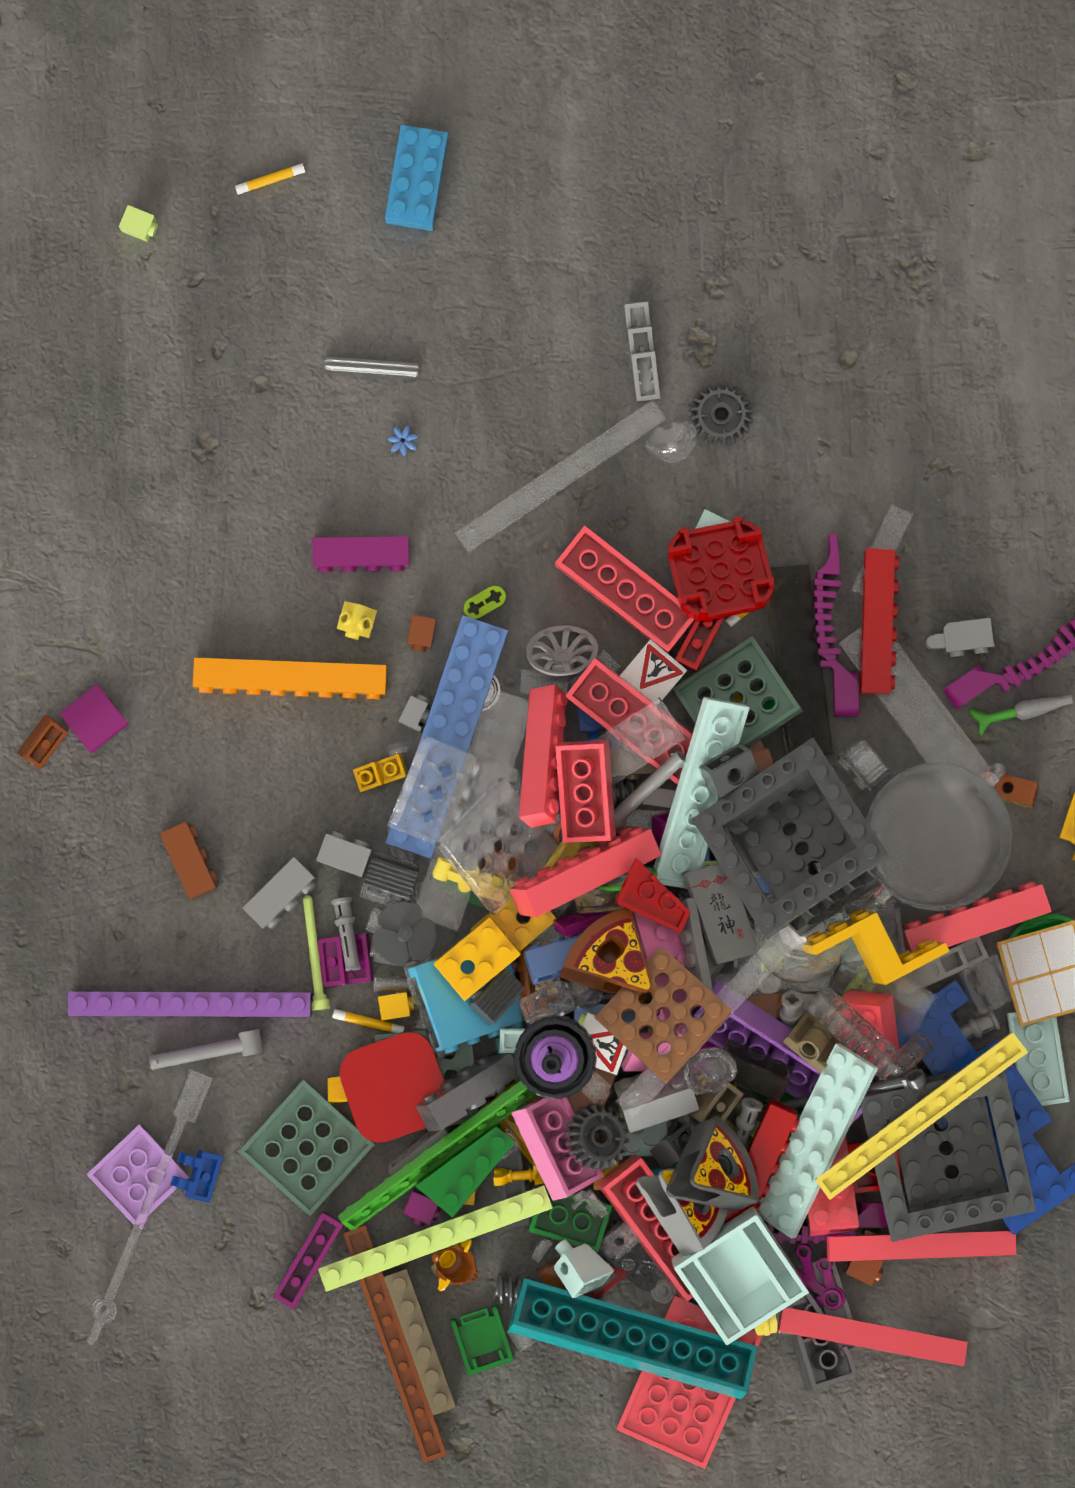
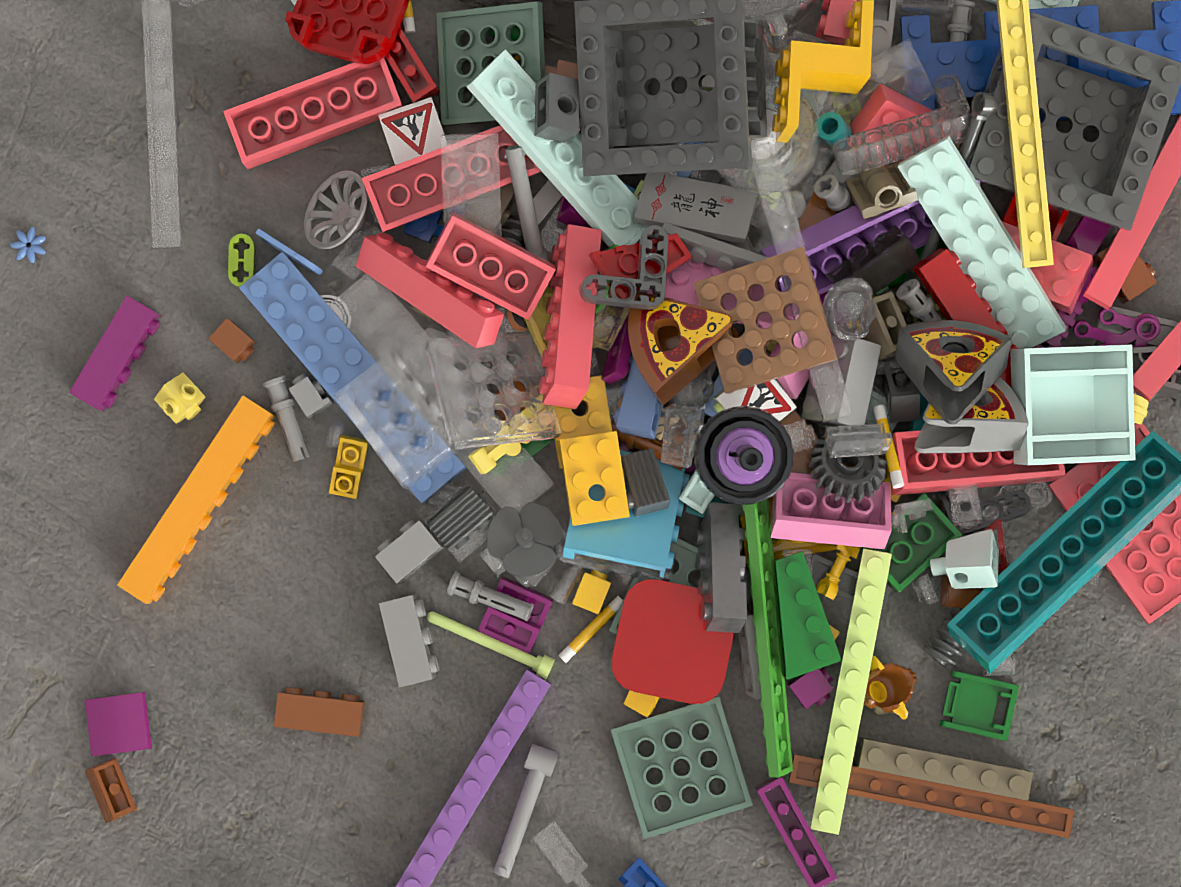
camera: 55 degrees left, 0 degrees up
none -> medium blue window [256,229,323,276]
none -> light grey pin [262,376,310,462]
none -> dark grey beam [579,225,668,310]
none -> teal brick [816,112,853,149]
none -> clear panel [825,423,892,458]
none -> bar [873,405,904,488]

